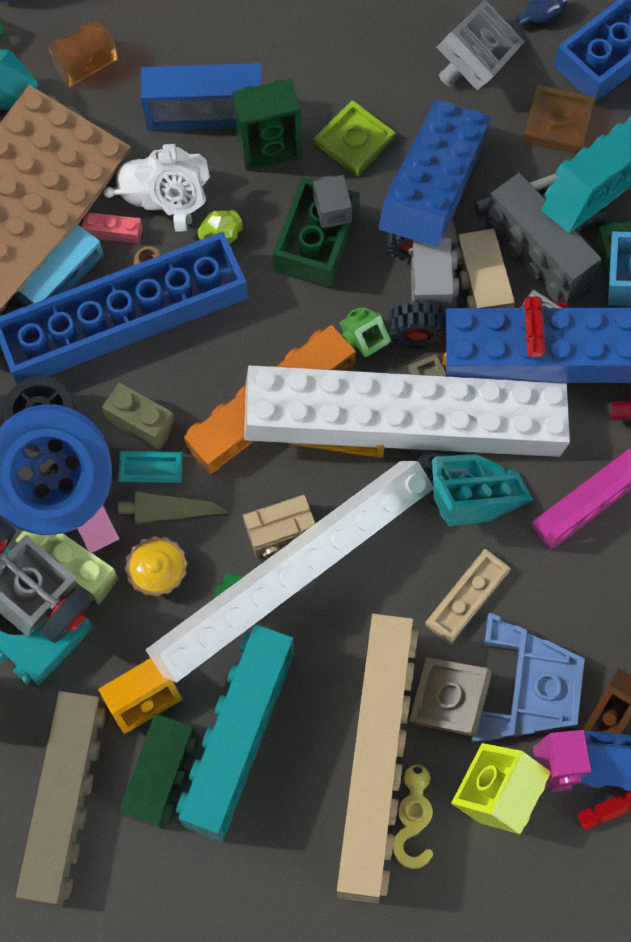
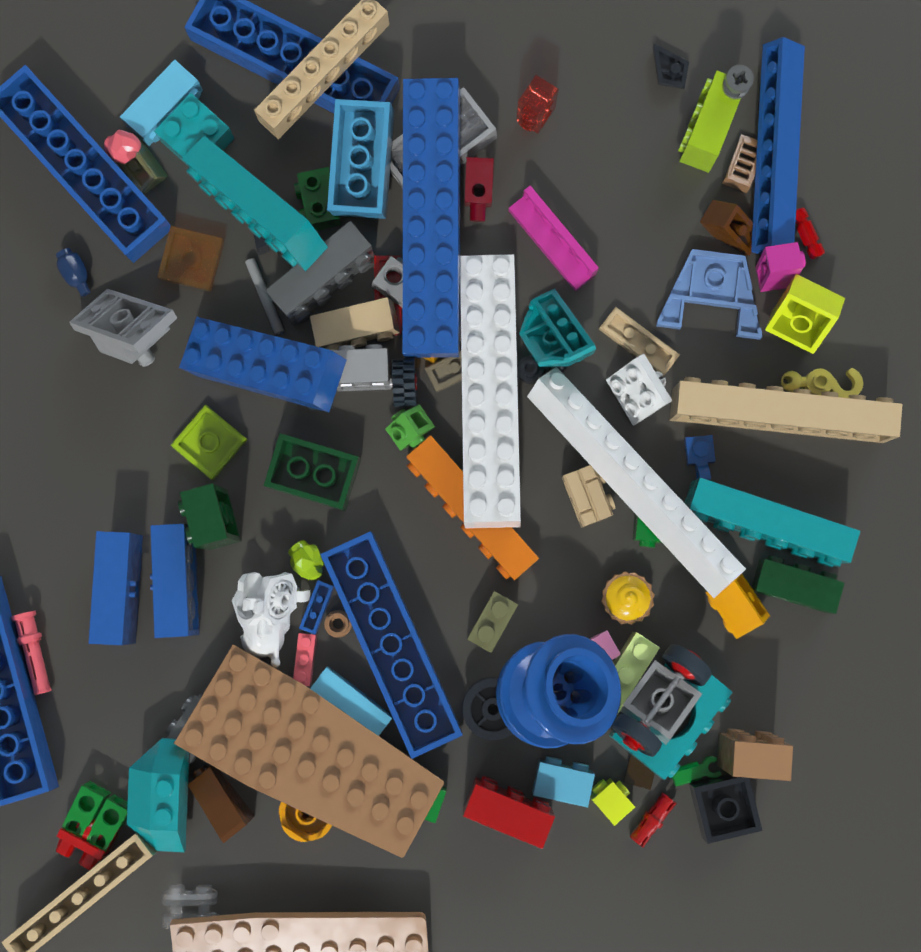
camera: 90 degrees left, 15 degrees up
dark tan brick [16,691,107,907] -> none
clear orange brick [49,19,118,87] -> none
teal tile [118,451,183,483] -> none
olive bar [118,492,230,524] -> none
dark grey brick [313,175,352,228] -> none
dark tan plate [409,657,492,737] -> none
red axle [524,296,546,358] -> none
none -> blue brick [89,531,143,645]
none -> blue piece [299,580,335,635]
none -> white plate [606,354,672,426]
none -> blue plate [684,435,716,481]

